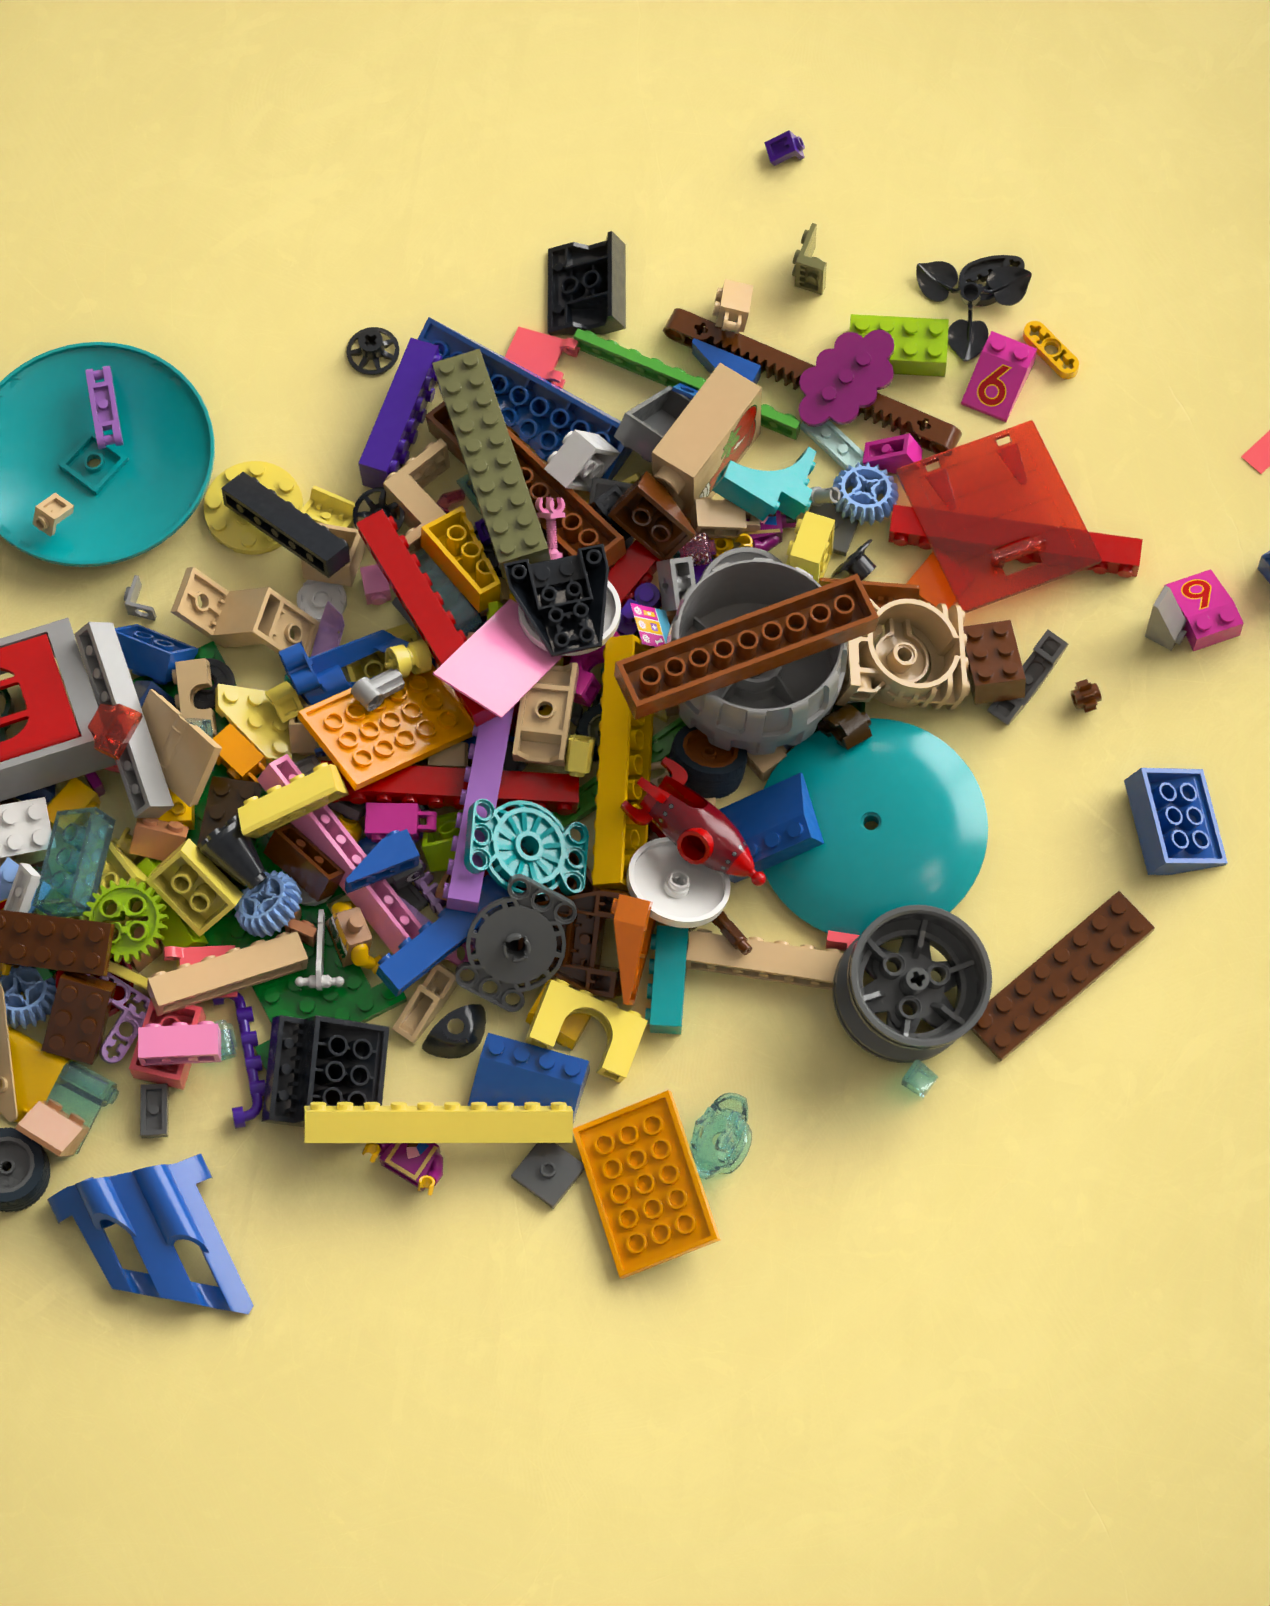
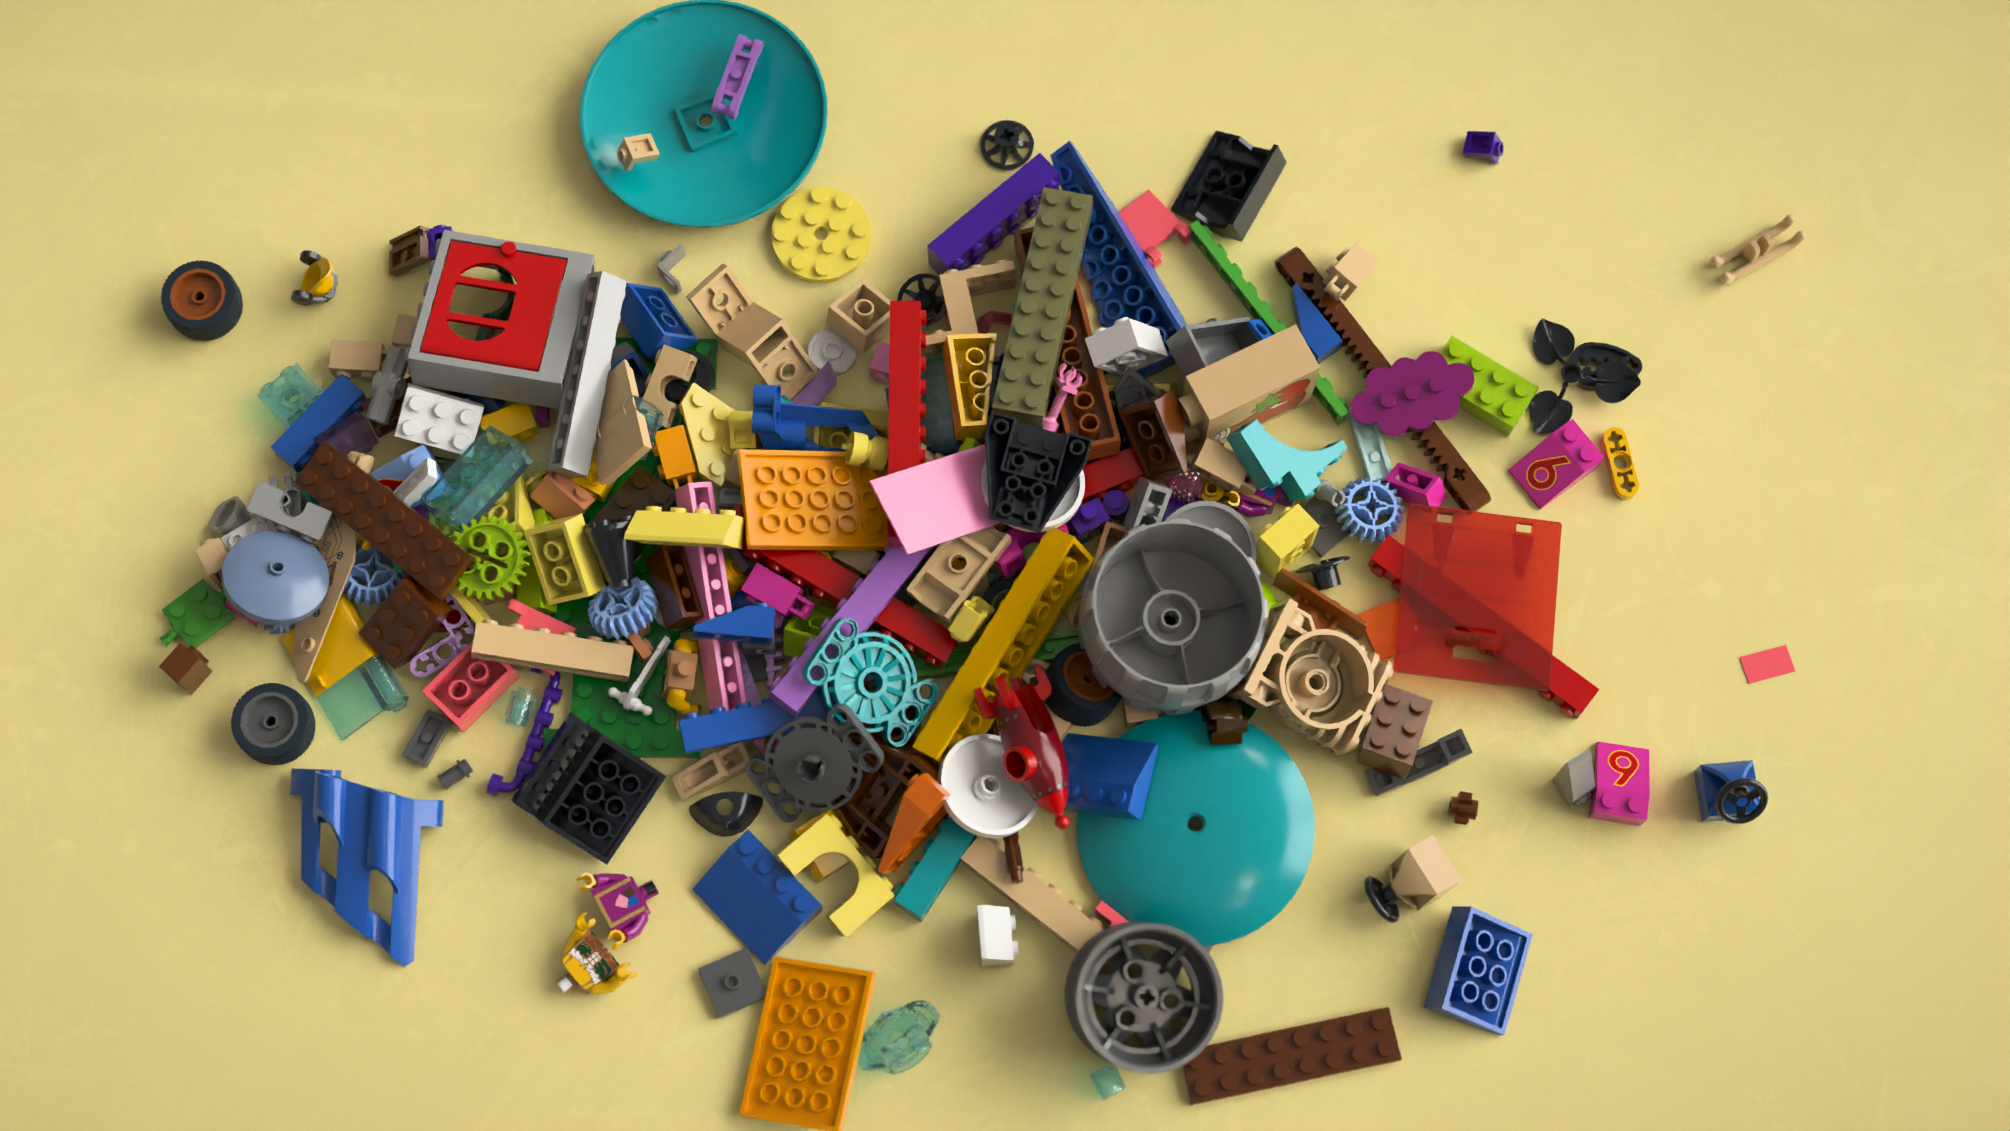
camera: 25 degrees right, 5 degrees up
slope [15,1099,90,1157] -> none
clear red slope [88,704,143,760] -> none
bright pink brick [138,1021,221,1066] -> none
black brick [221,472,350,578] -> none
light yellow bracket [300,486,355,528] -> none
light yellow brick [304,1102,573,1143] -> none
light grey piece [351,668,405,711] -> none
dark orange brick [614,574,879,720] -> none
sticker [630,603,670,647] -> none
olive bracket [792,223,827,295] -> none
none -> dark grey pin [438,758,473,790]
none -> torso [557,912,636,995]
none -> white slope [977,905,1019,967]
none -> tan piece [1364,835,1462,923]
none -> tan piece [1709,214,1806,284]

